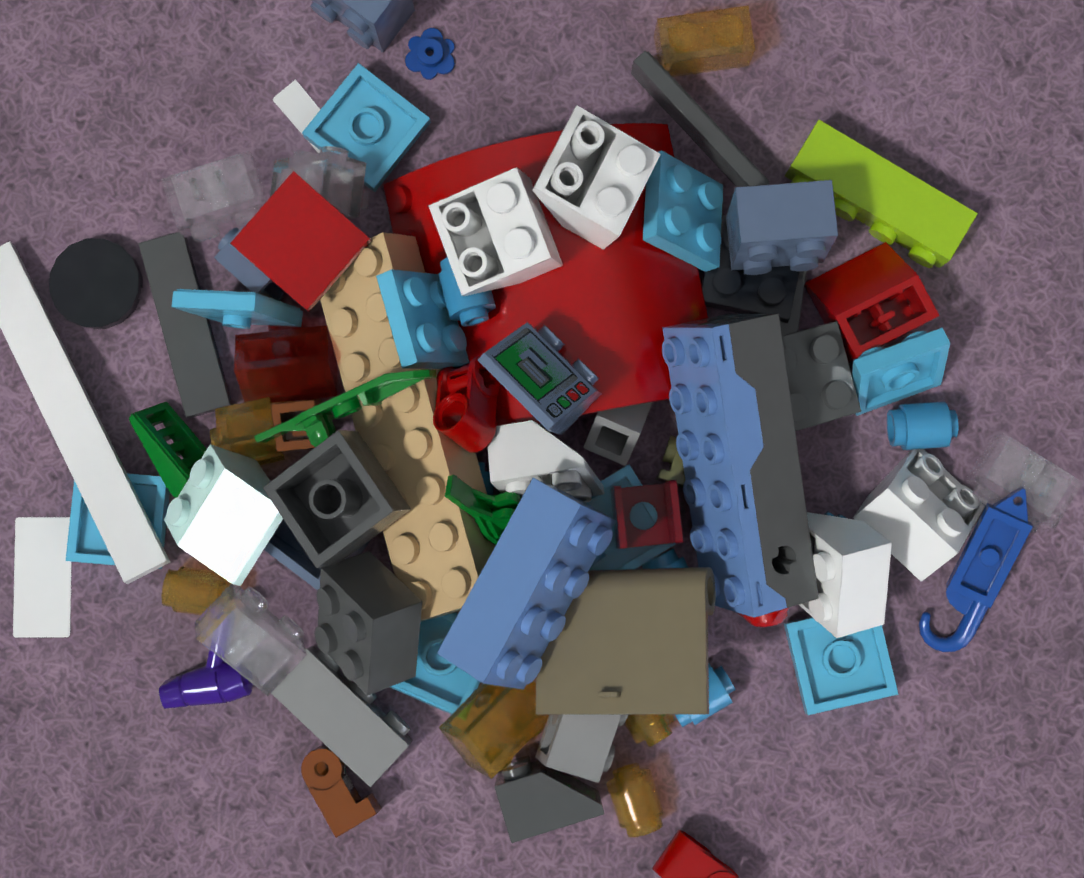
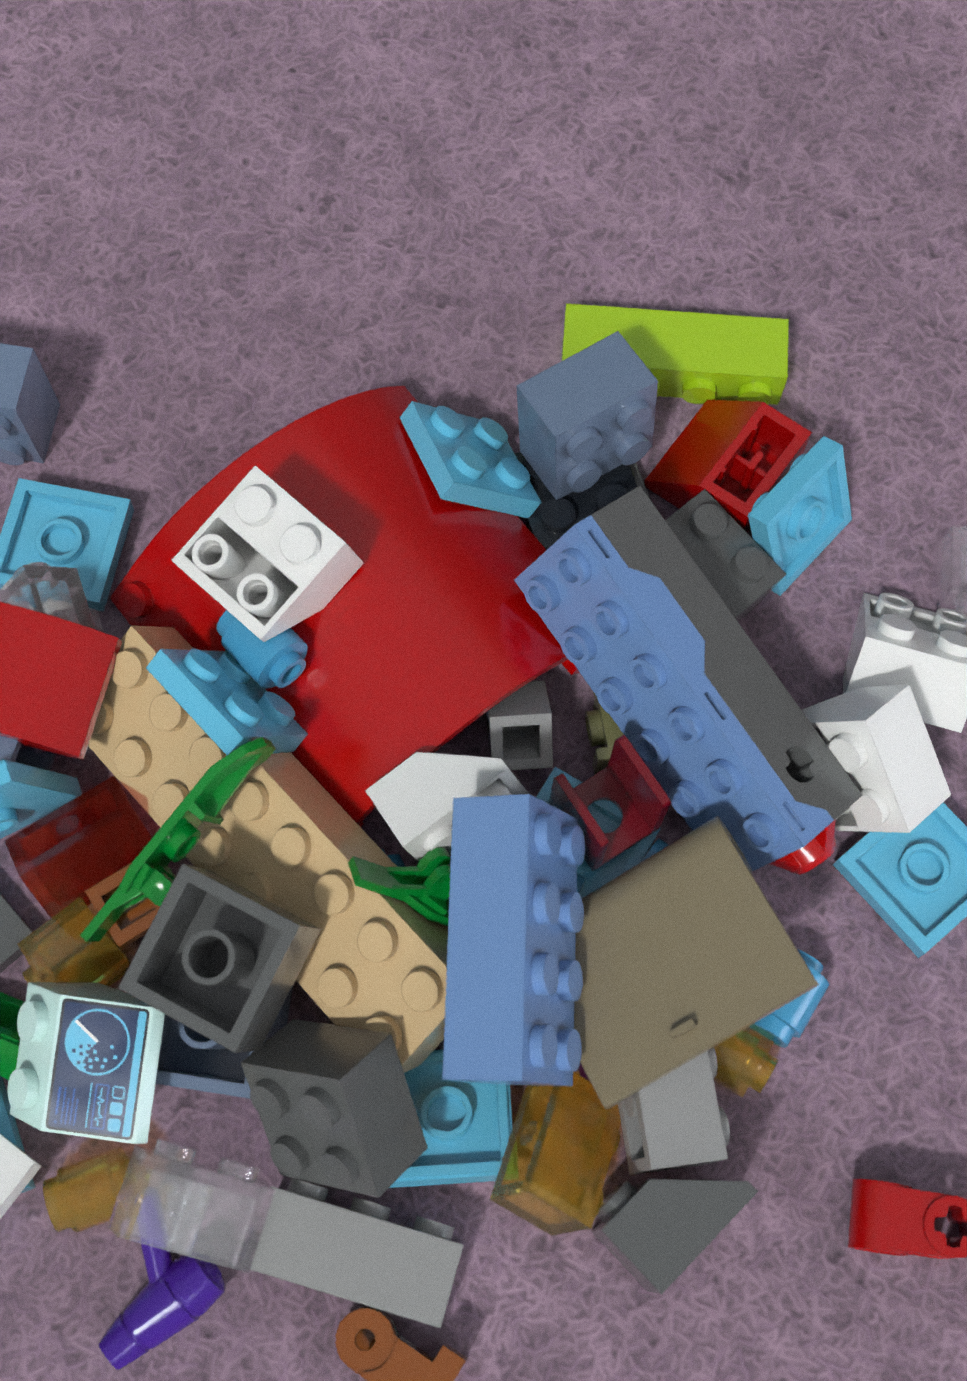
camera: 30 degrees left, 15 degrees down
blue plant [405,28,455,80] -> none
red piece [433,356,500,453] -> none
sand blue slope [478,322,601,435] -> none
white slope [532,105,661,250] -> none
clear yellow brick [606,763,664,838] -> none
dark grey tile [631,51,770,187] -> none
clear yellow brick [654,5,755,77] -> none
dark azure brick [887,401,959,450] -> none

